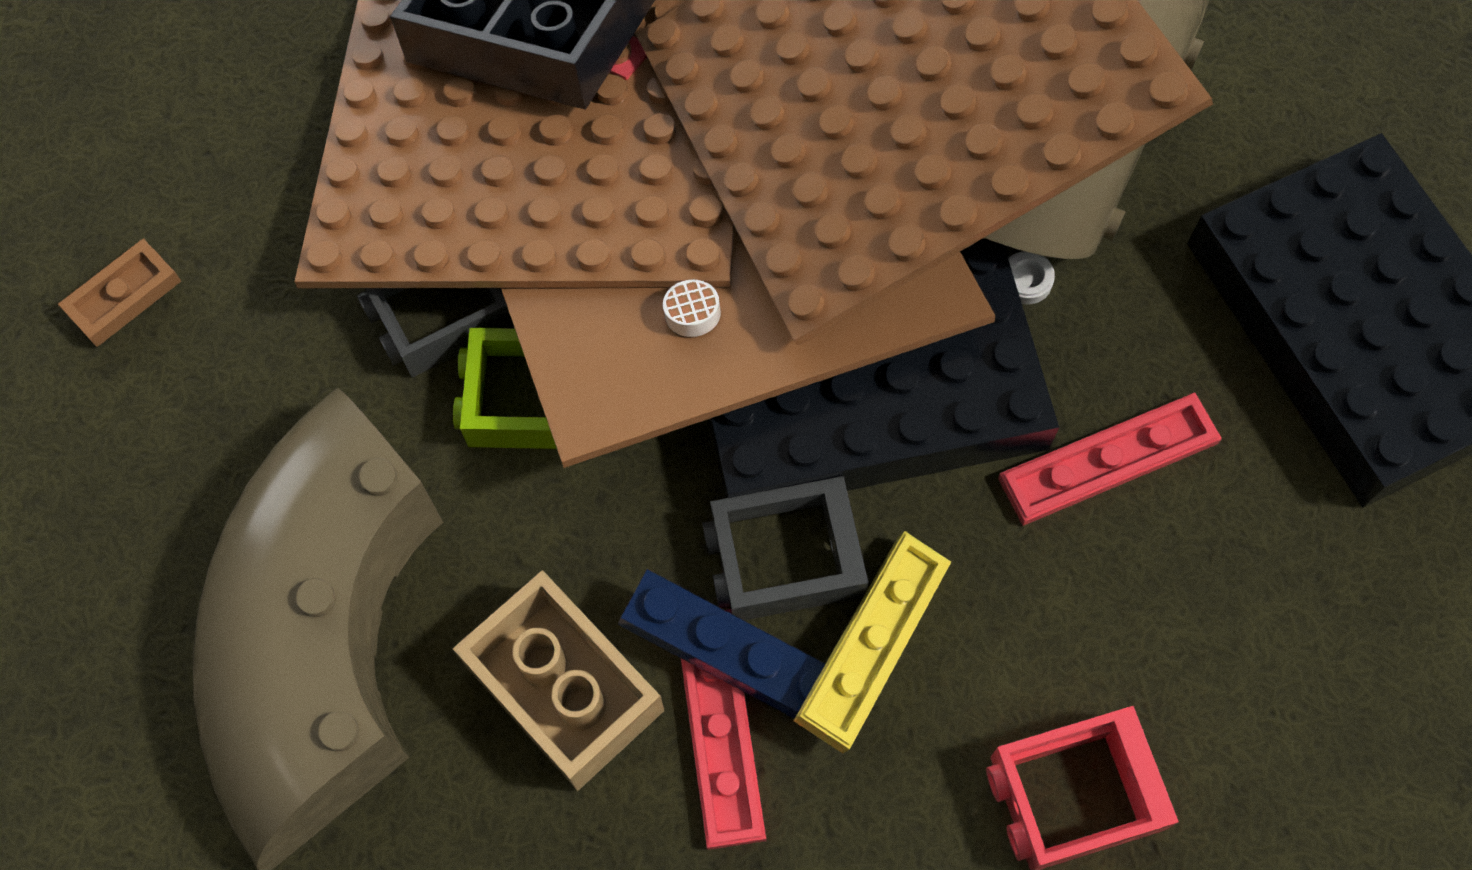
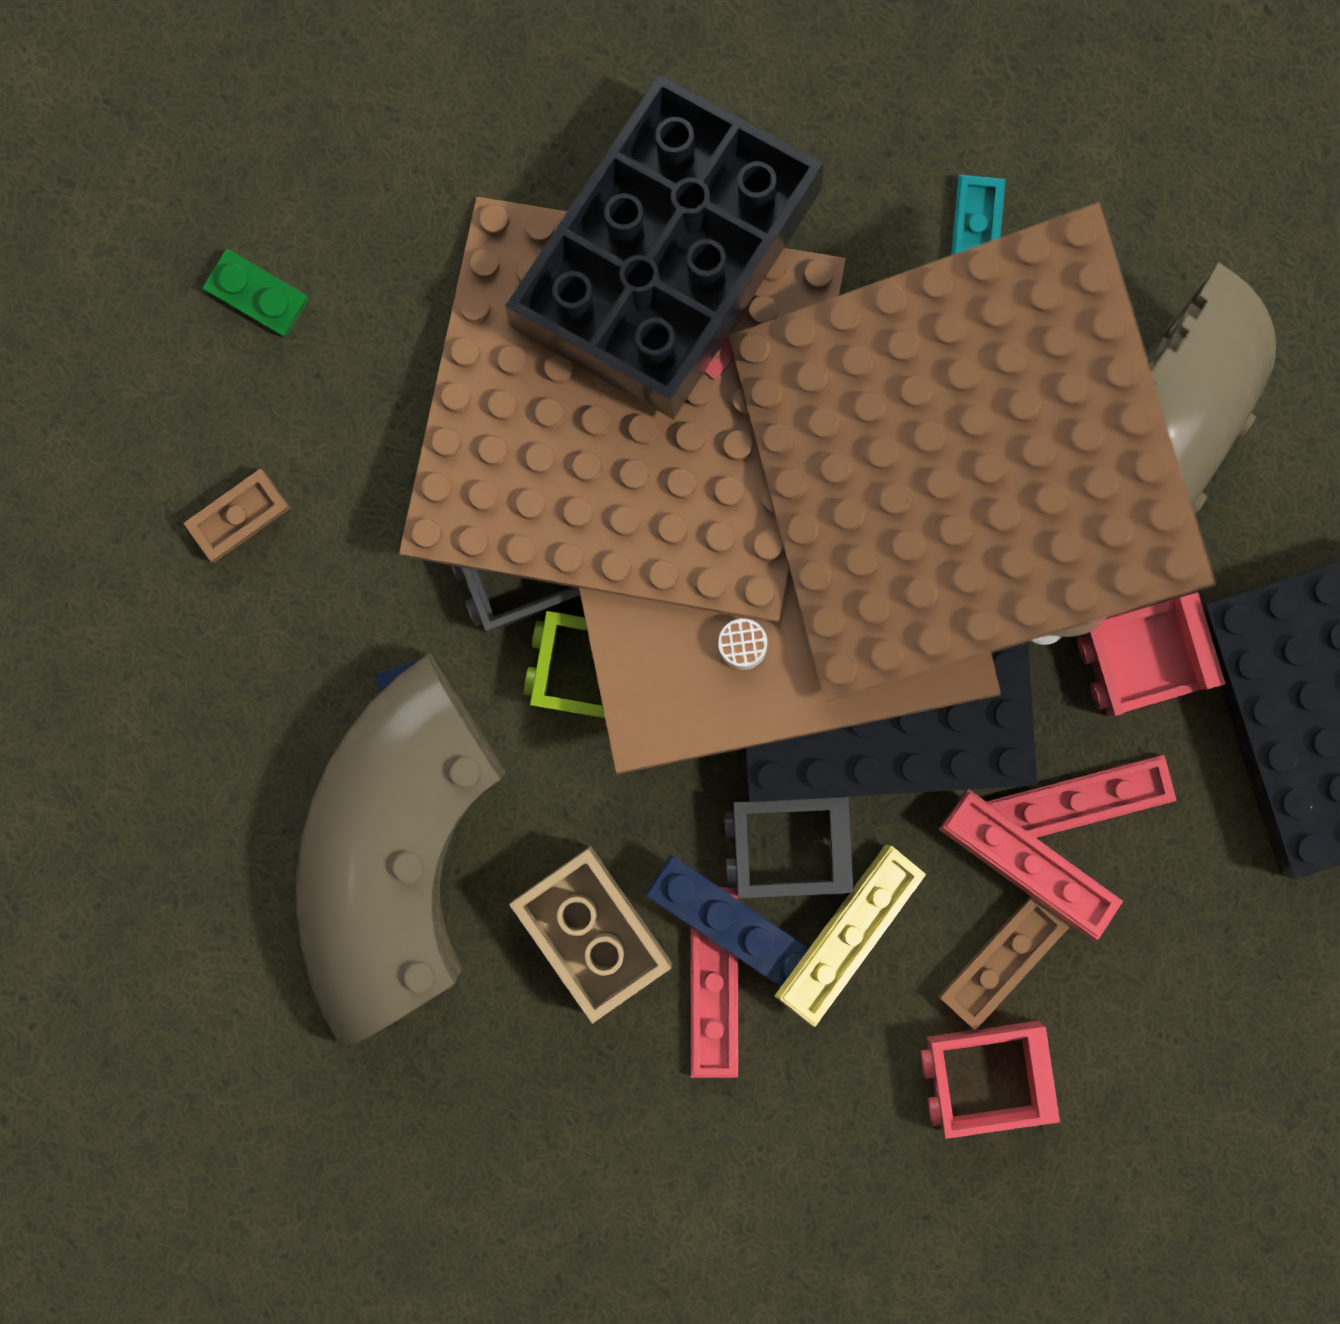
camera: 10 degrees right, 20 degrees up
none -> green plate [202,248,309,338]
none -> medium nougat plate [938,896,1071,1030]
none -> coral tile [939,789,1123,941]
none -> coral panel [1077,593,1226,716]

